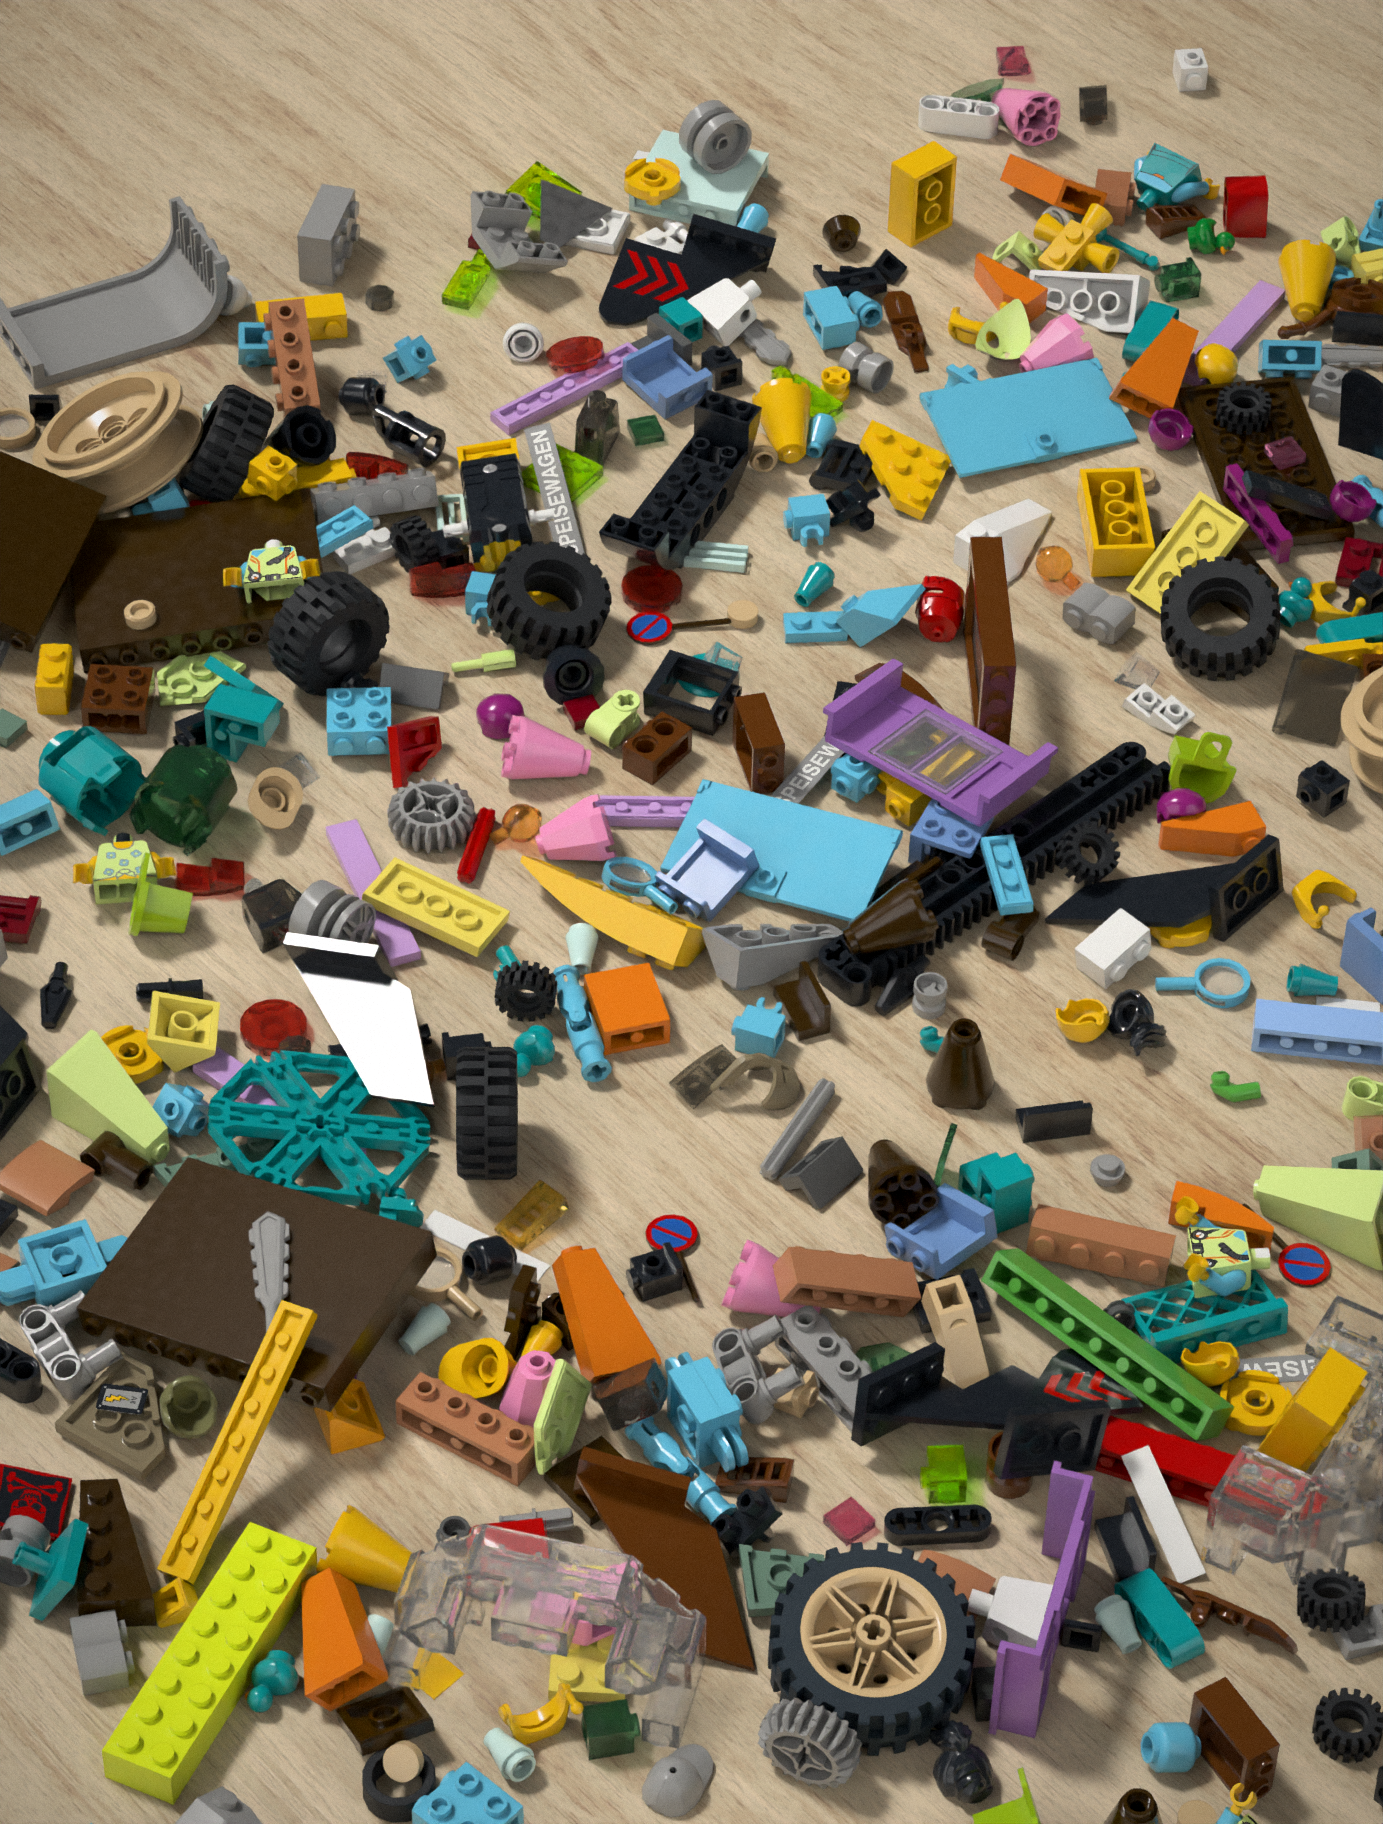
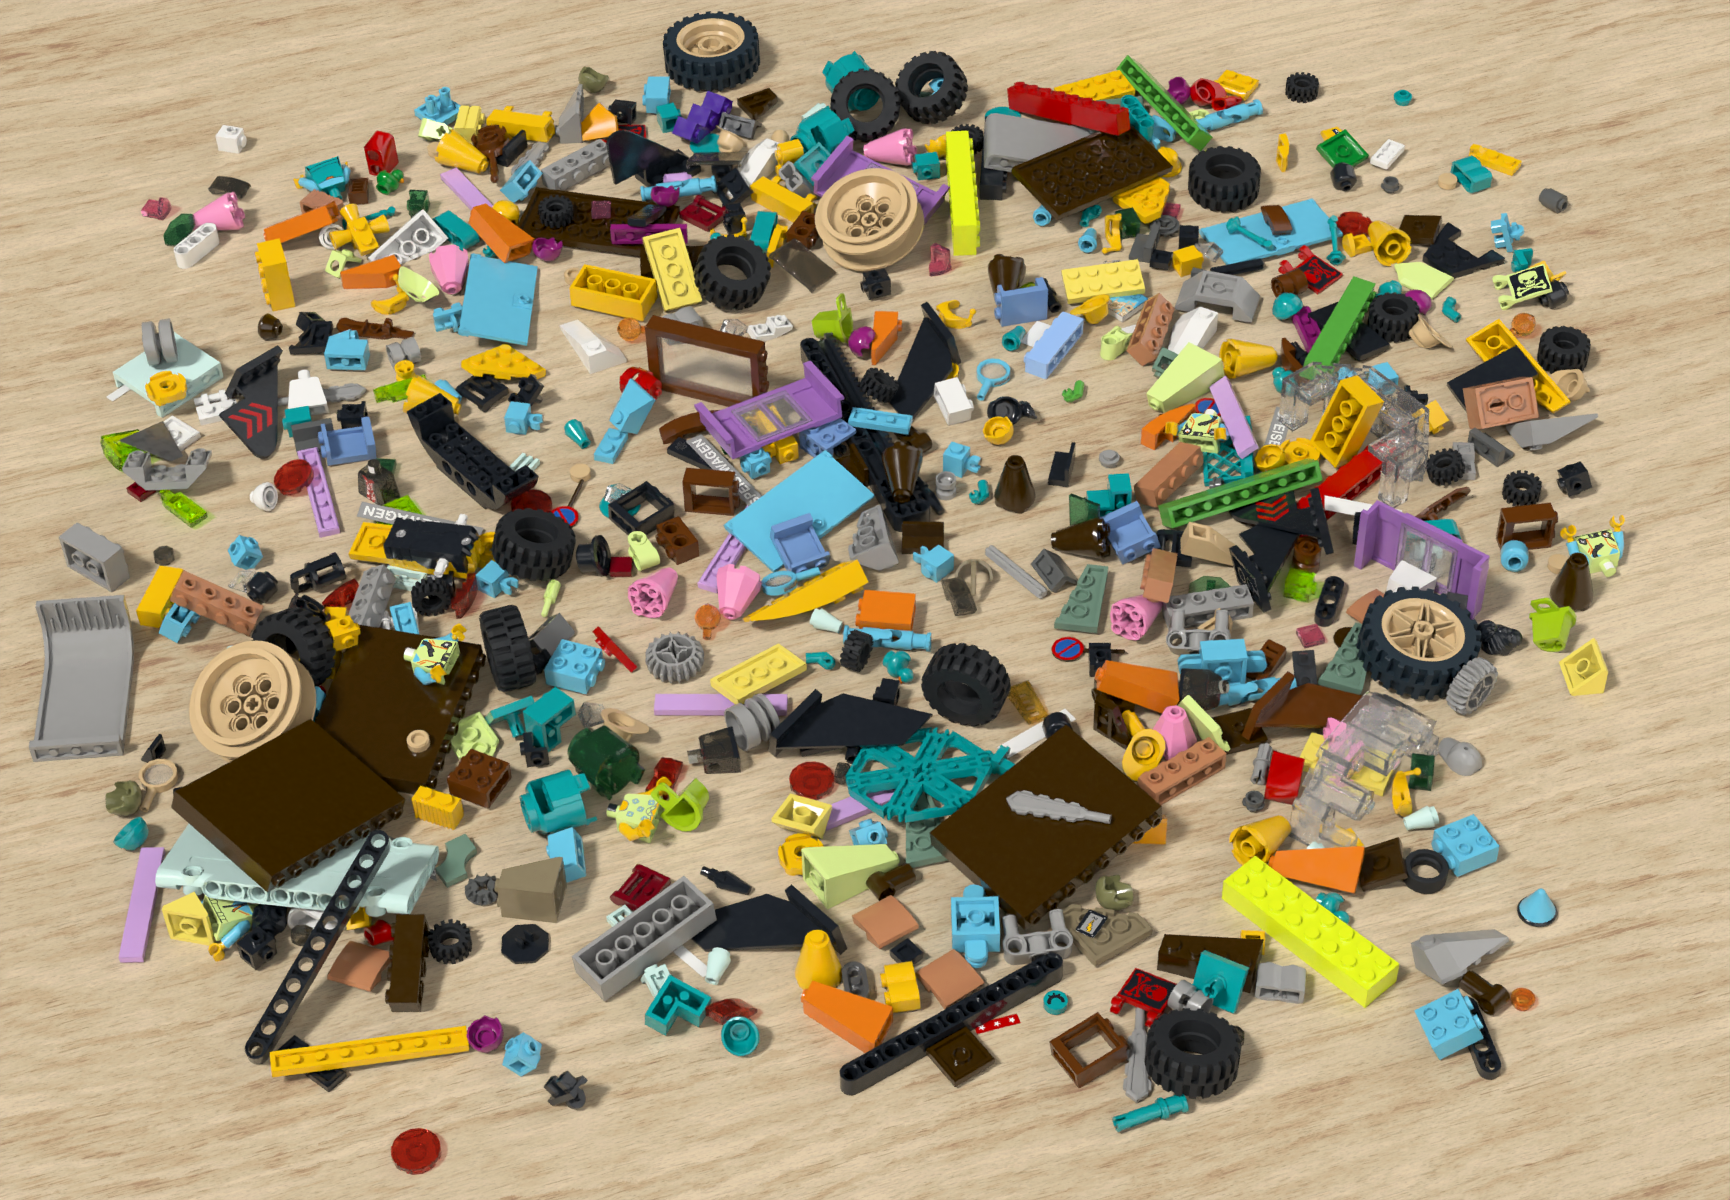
camera: 65 degrees left, 0 degrees up
black axle [136,978,203,1003] -> none
yellow plate [157,1300,318,1585] -> none
tan tile [383,1740,424,1782] -> none
red axle [457,807,496,884] -> none
magenta hair [476,693,525,739] -> none
medium azure cone [737,203,769,233] -> none
none -> medium azure brick [943,442,981,478]
none -> sand green wing [1054,564,1108,633]
none -> lavender tile [1209,376,1259,459]

